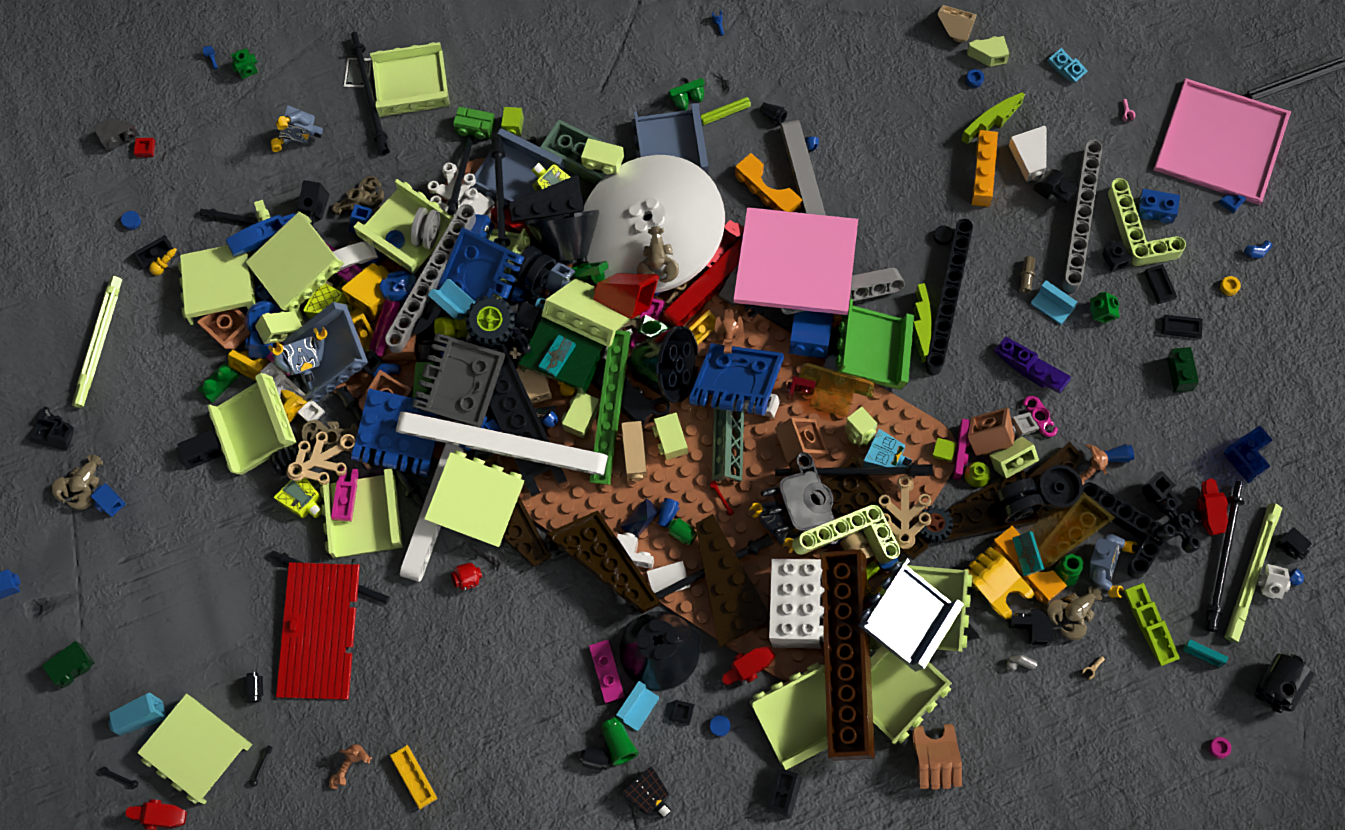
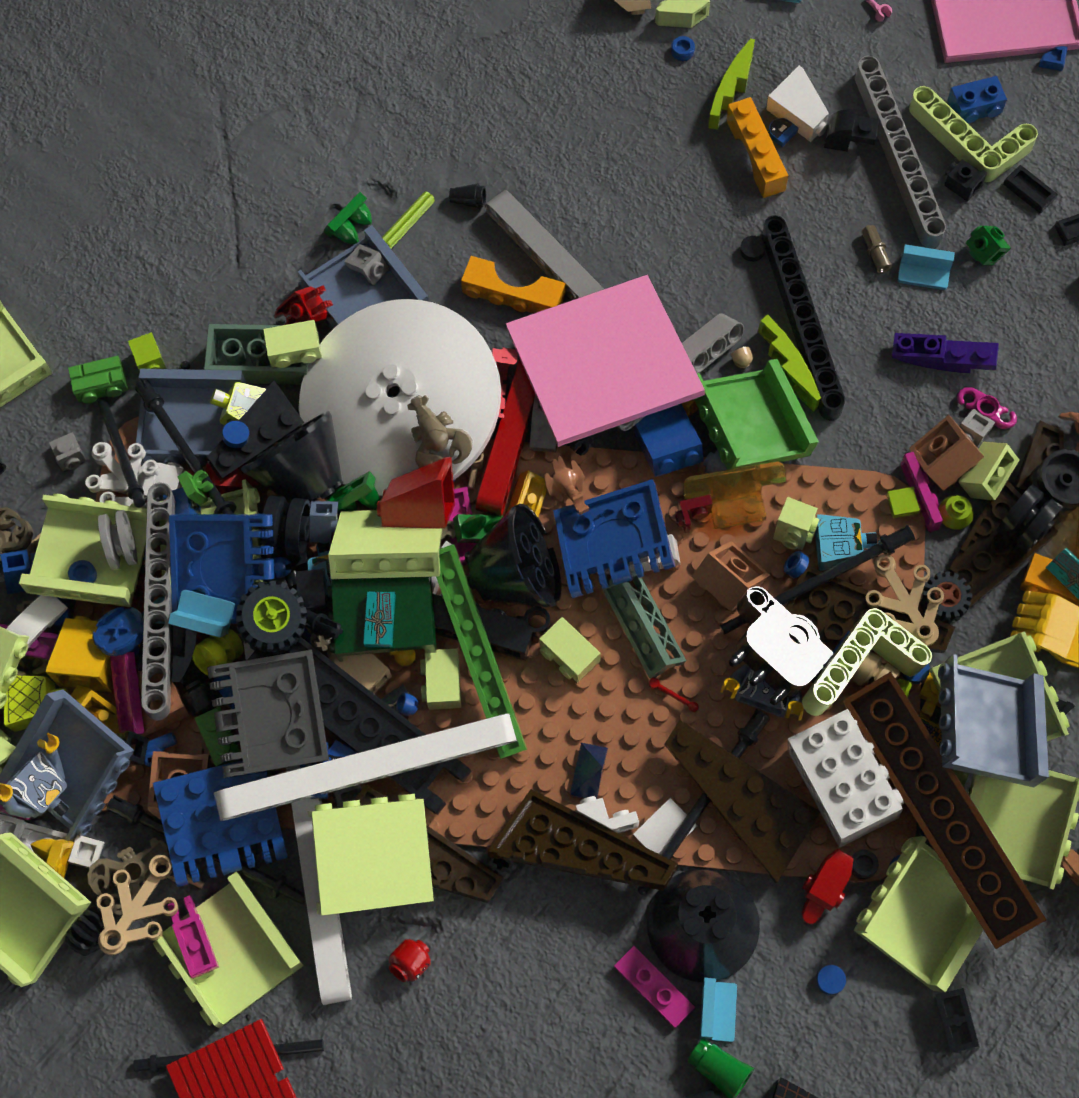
camera: 30 degrees left, 0 degrees up
torso [274,471,322,518] -> none
tan slope [622,421,647,481] -> none
blue cone [658,498,679,528] -> none
green brick [668,518,697,546] -> none
black tile [670,700,695,725] -> none
blue hand [712,10,724,36] -> none
blue hinge [804,137,819,151] -> none
none -> light grey bracket [49,432,86,471]
none -> bright green tile [177,470,214,506]
none -> blue tile [222,421,249,448]
none -> red hinge [274,285,333,325]
none -> light grey bracket [344,244,389,285]
none -> tan hinge [731,347,753,368]
none -> tile [769,118,798,147]
none -> blue tile [784,551,809,578]
none -> black tile [852,850,879,879]

